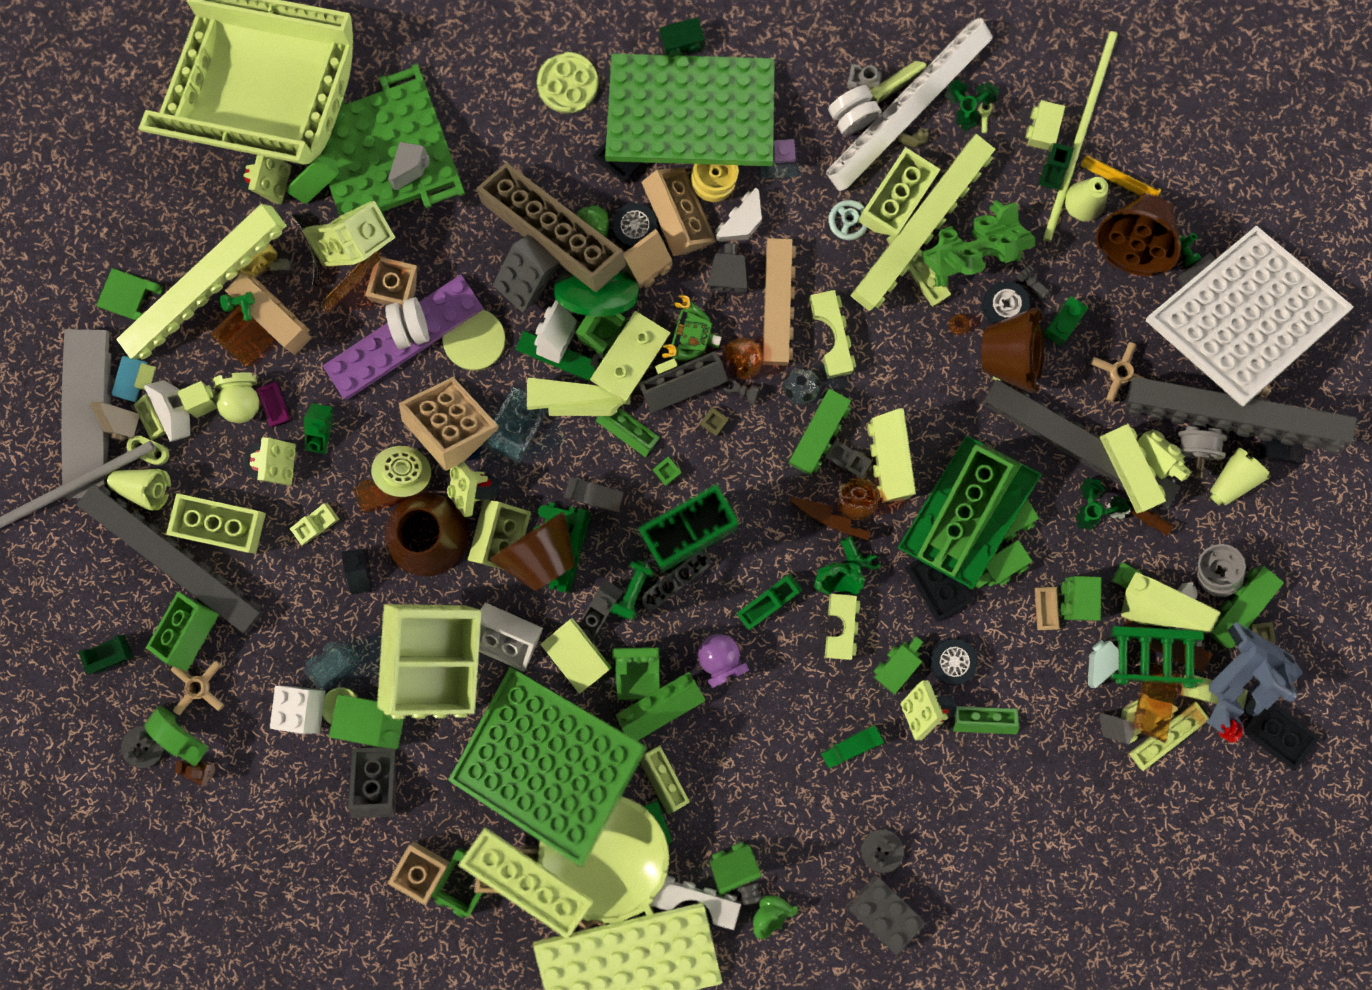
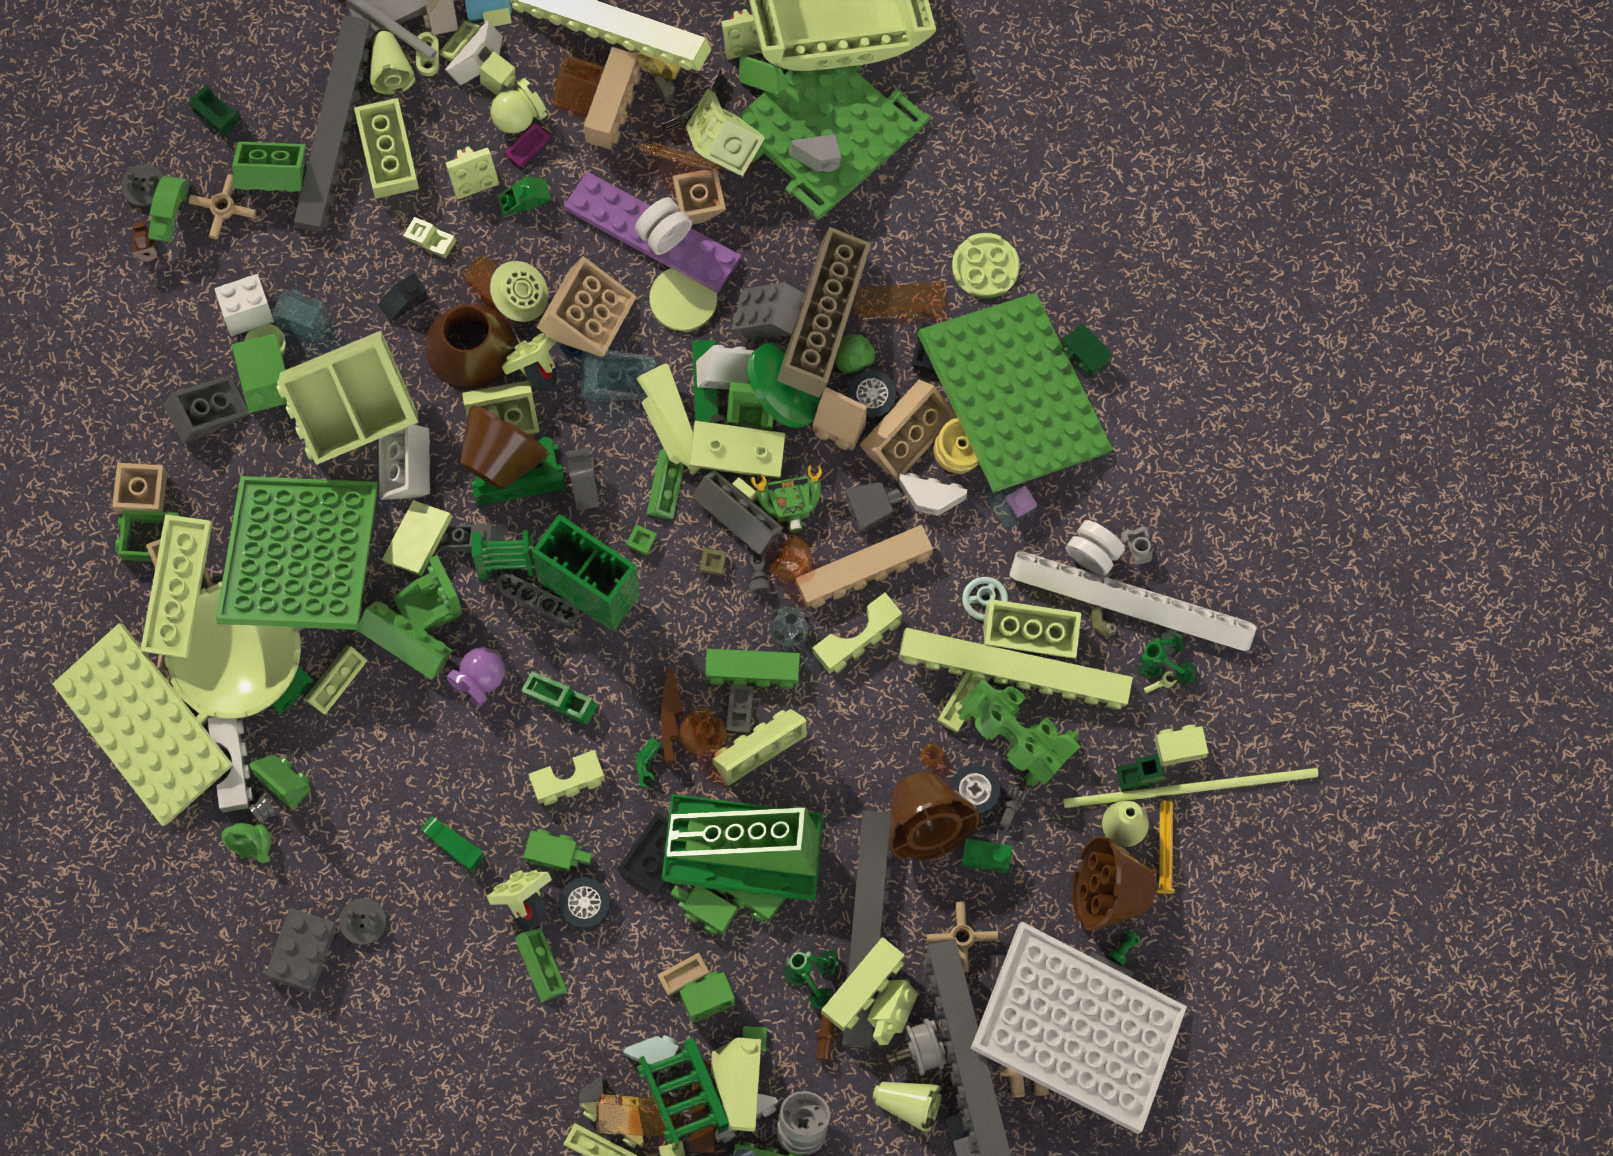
camera: 60 degrees right, 10 degrees down
green piece [220,291,255,321] -> none
green hair [814,562,865,596] -> none
yellowish green slope [870,61,926,104] -> none
none -> clear orange windscreen [854,282,946,322]

